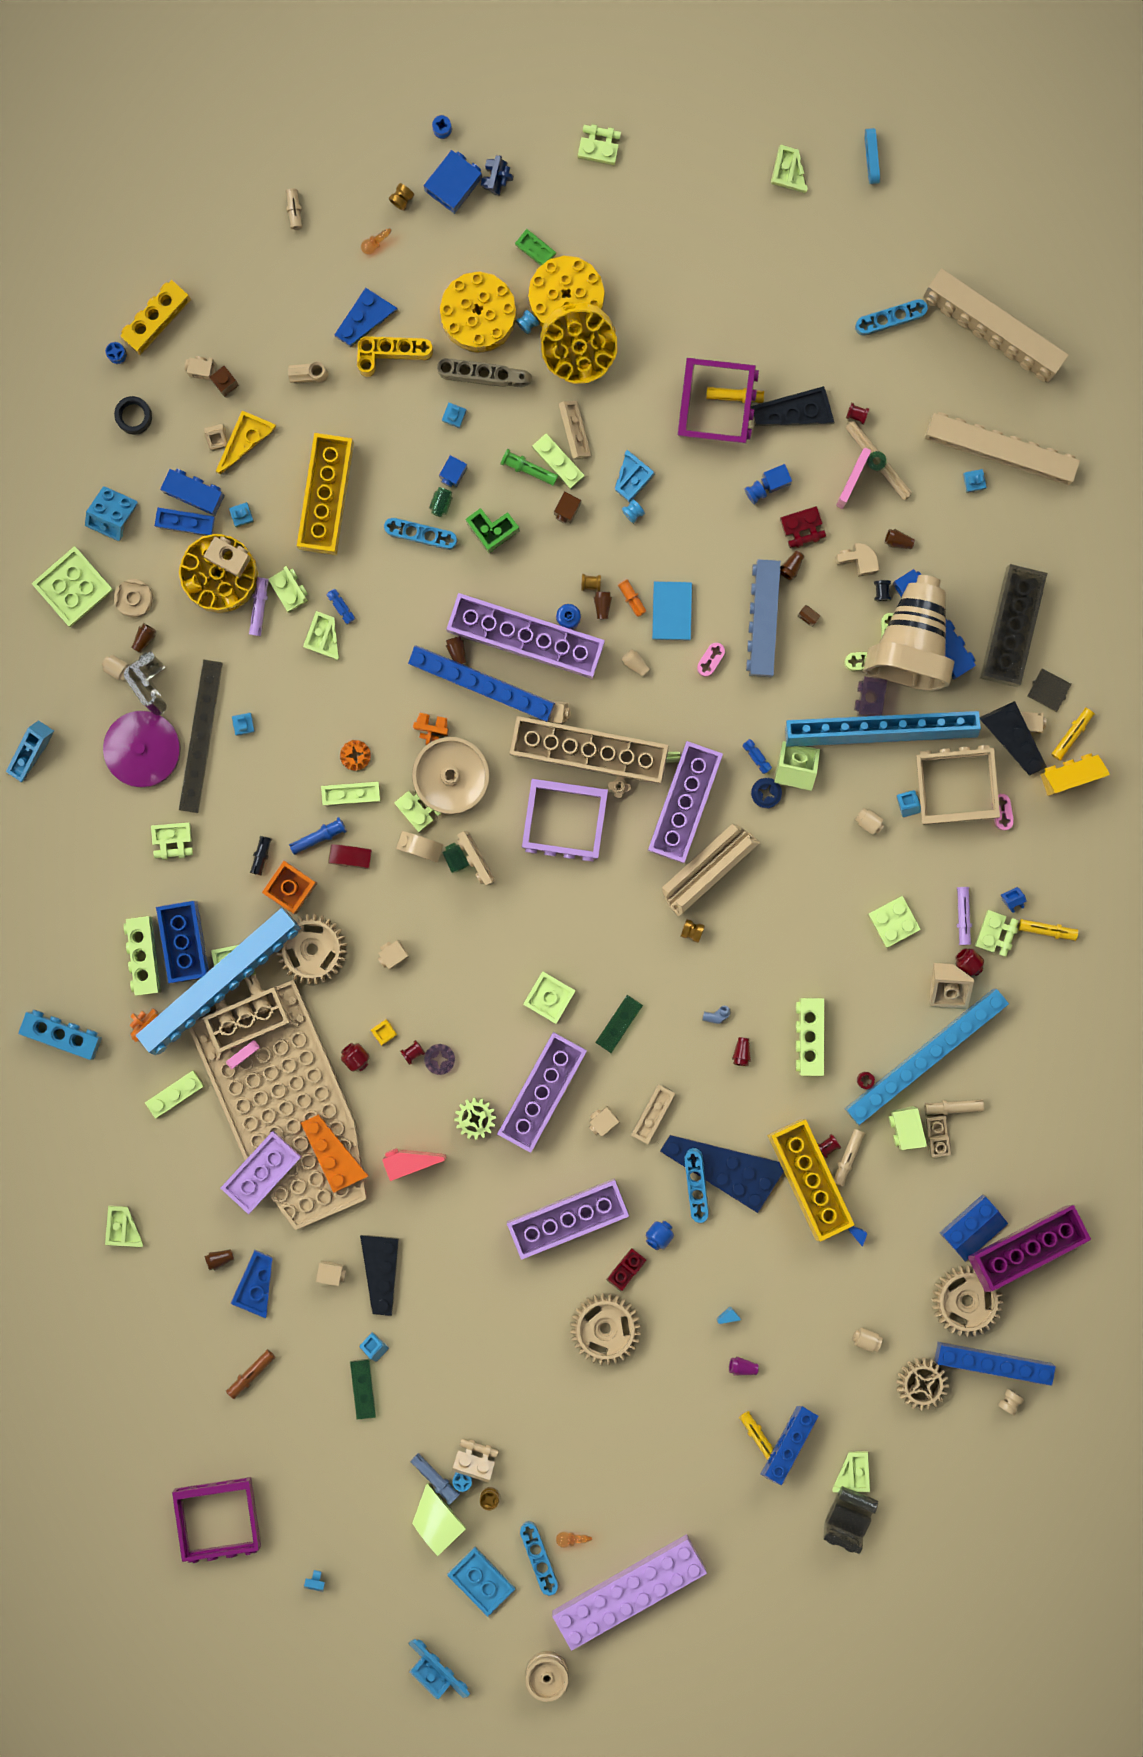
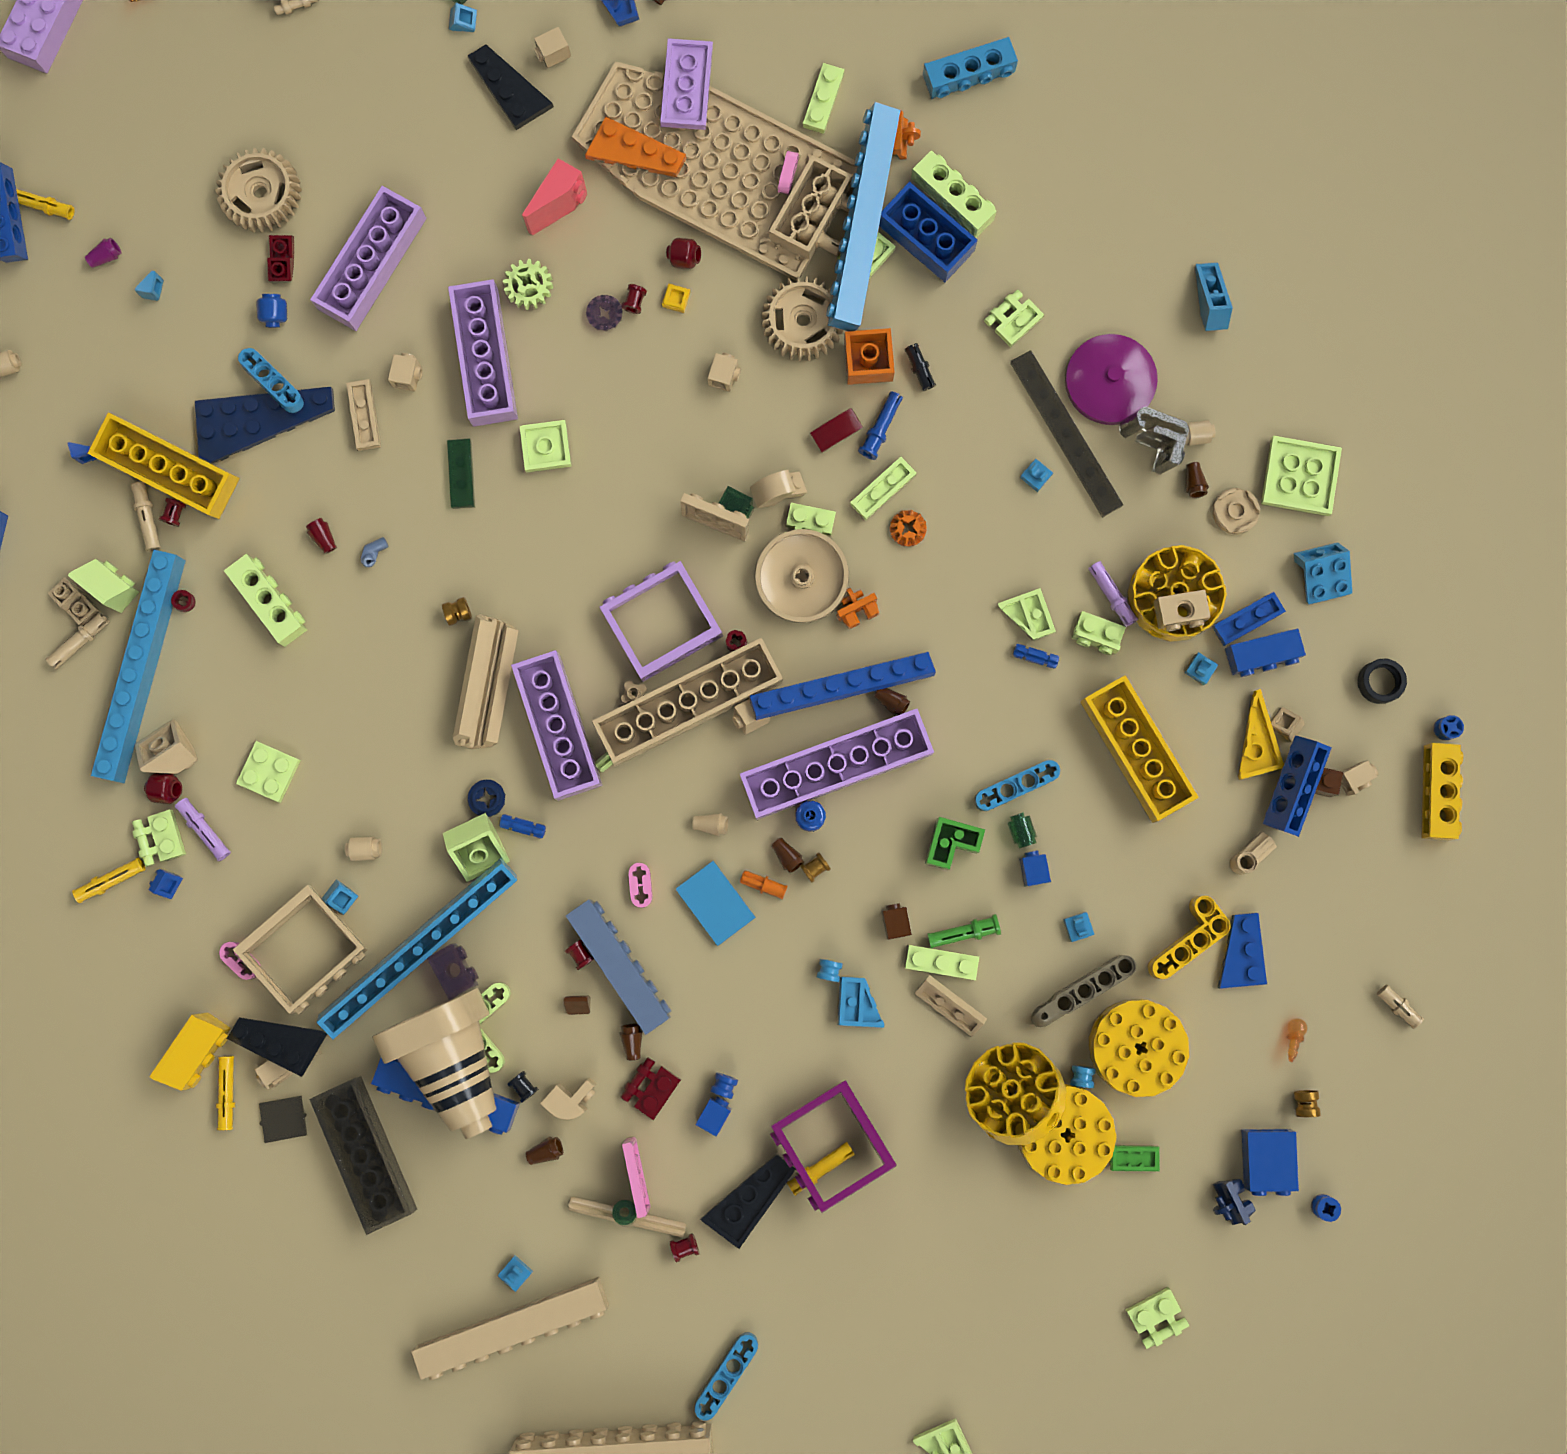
camera: 140 degrees right, 5 degrees down
none -> dark red bush [565,940,594,970]
none -> dark red bush [726,630,747,652]
none -> blue brick [1263,735,1332,837]

